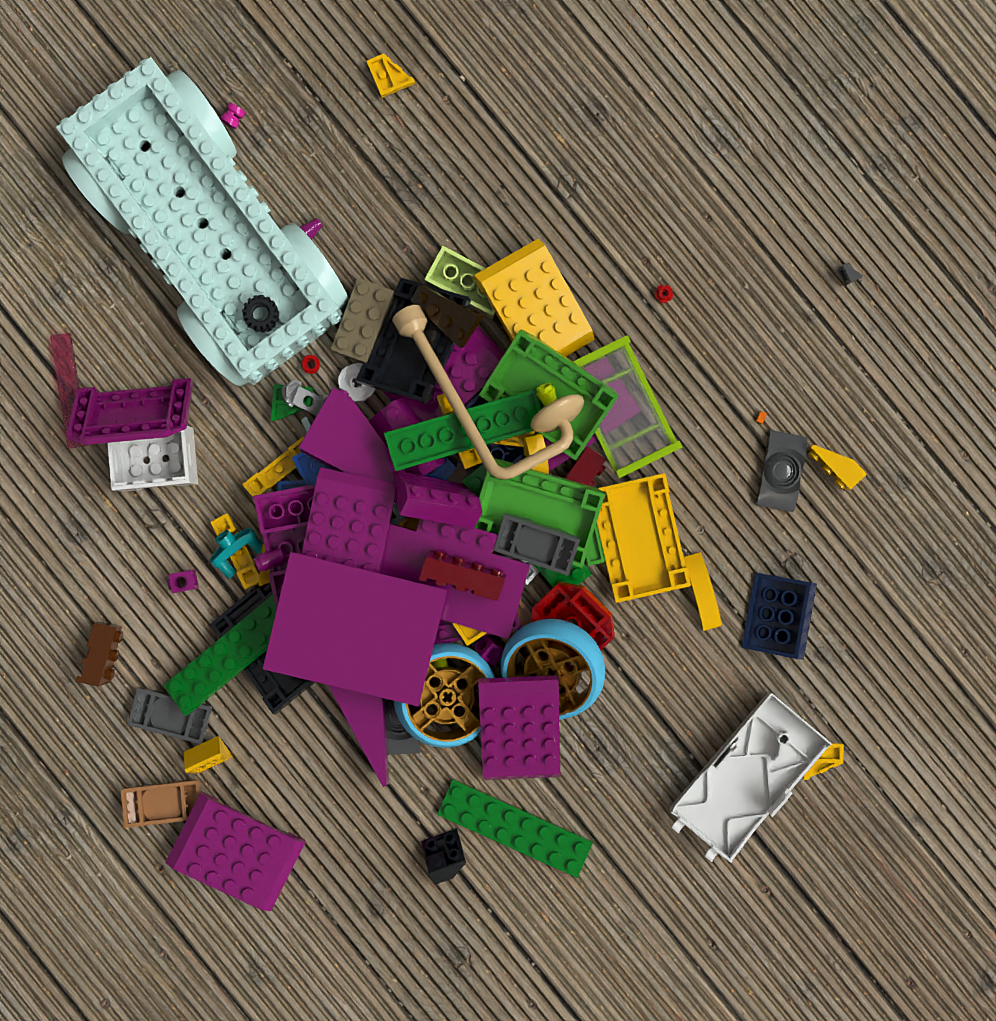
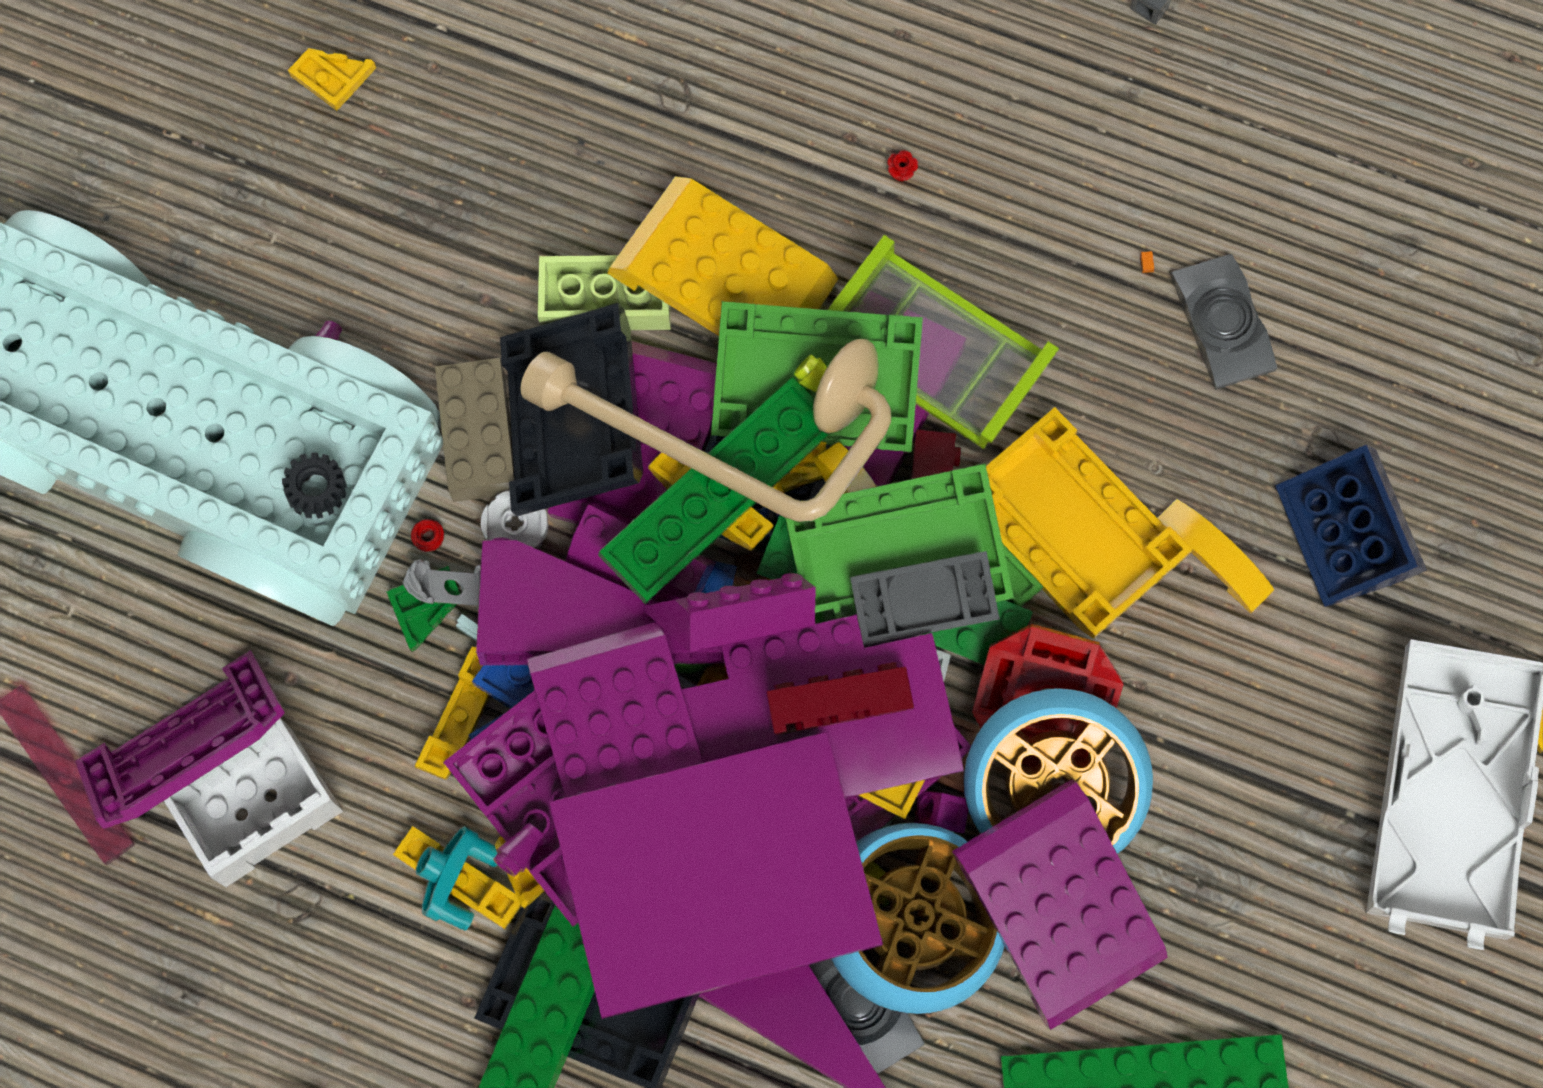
camera: 30 degrees left, 15 degrees down
magenta brick [167,570,199,593] -> none
dark pink wheel [220,102,245,130] -> none
dark brown wing [410,284,483,348] -> none
yellow slope [807,445,867,490] -> none

